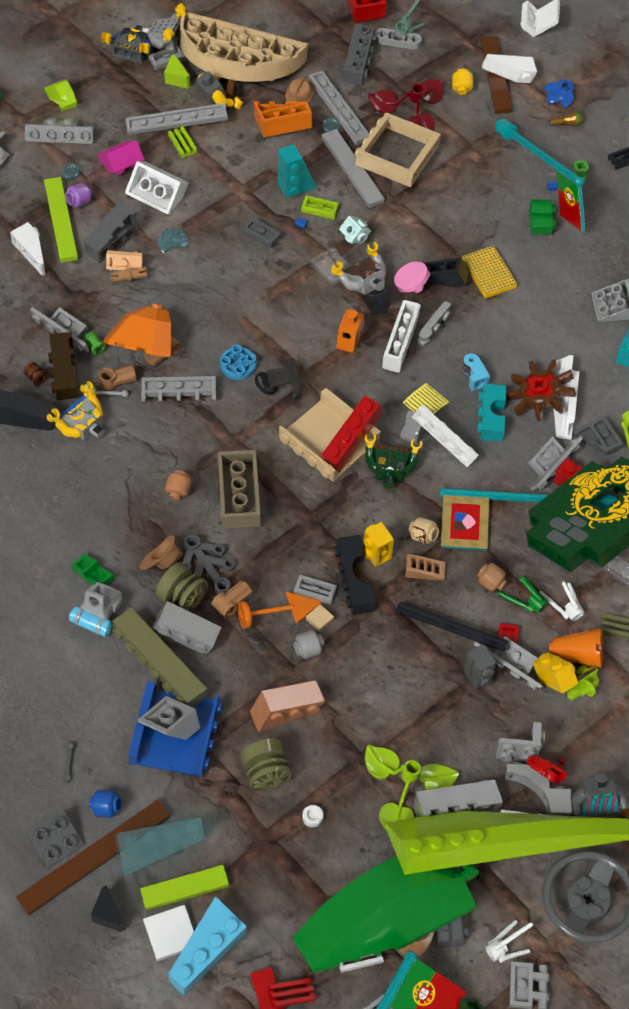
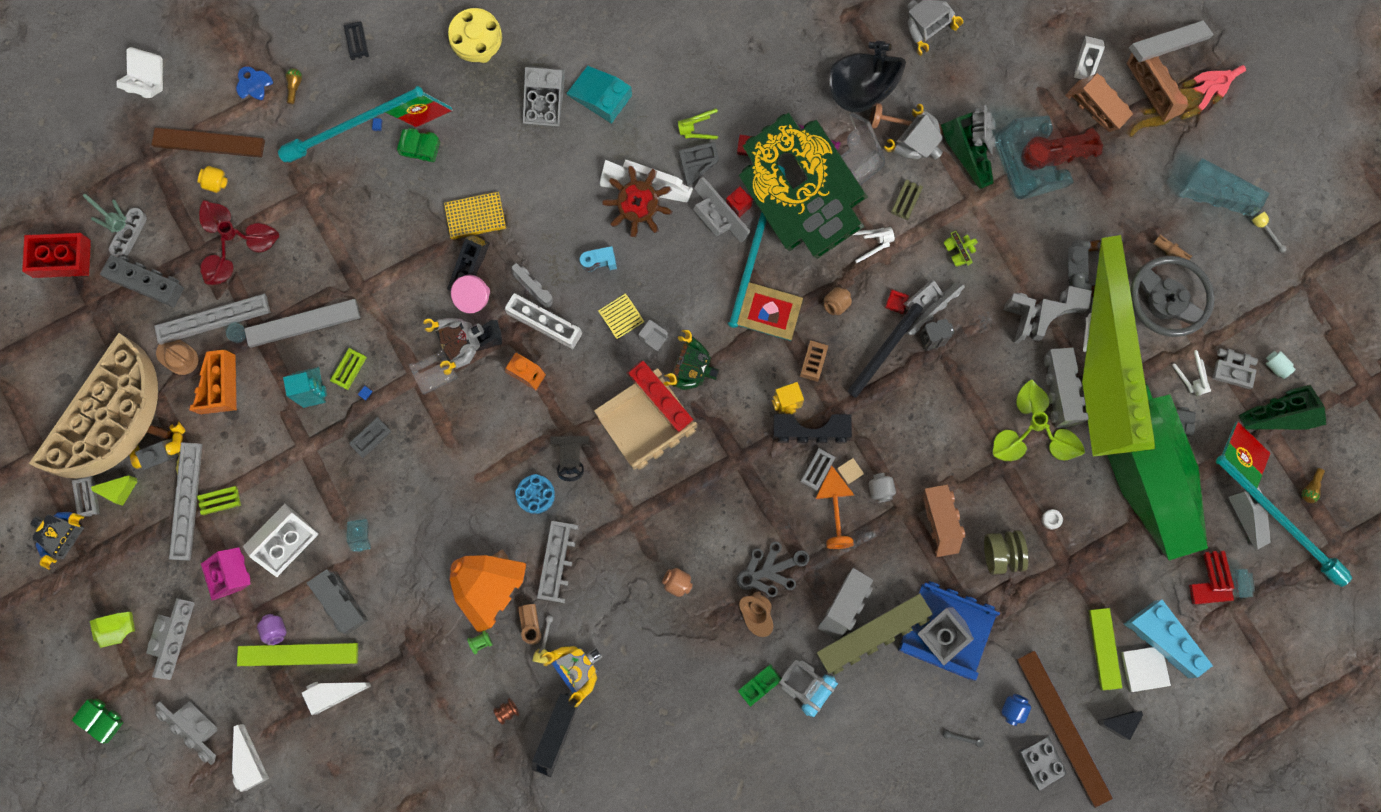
camera: 75 degrees left, 20 degrees up
light grey bracket [30,307,90,354] -> none
dark brown wedge [48,332,79,400] -> none
clear light blue tile [62,163,79,180] -> none
light nougat tile [106,250,143,271] -> none
medium nougat pin [110,266,147,283] -> none
clear light blue wedge [115,817,205,877] -> none
light grey torso [142,3,186,50] -> none
olive wheel [155,562,208,612] -> none
medium nougat piece [211,581,252,618] -> none
dark tan brick [218,450,260,529] -> none
light aqua brick [339,215,371,244] -> none
tan window [355,112,441,187] -> none
tan head [409,517,439,545] -> none
white plate [412,404,478,467] -> none
teal arch [477,384,506,442] -> none
white slope [482,54,537,83] -> none
green plant [498,576,548,613] -> none
red helmet [527,756,567,784] -> none
yellow brick [532,652,578,694] -> none
orange cone [549,628,603,668] -> none
bright green bush [573,160,589,180] -> none

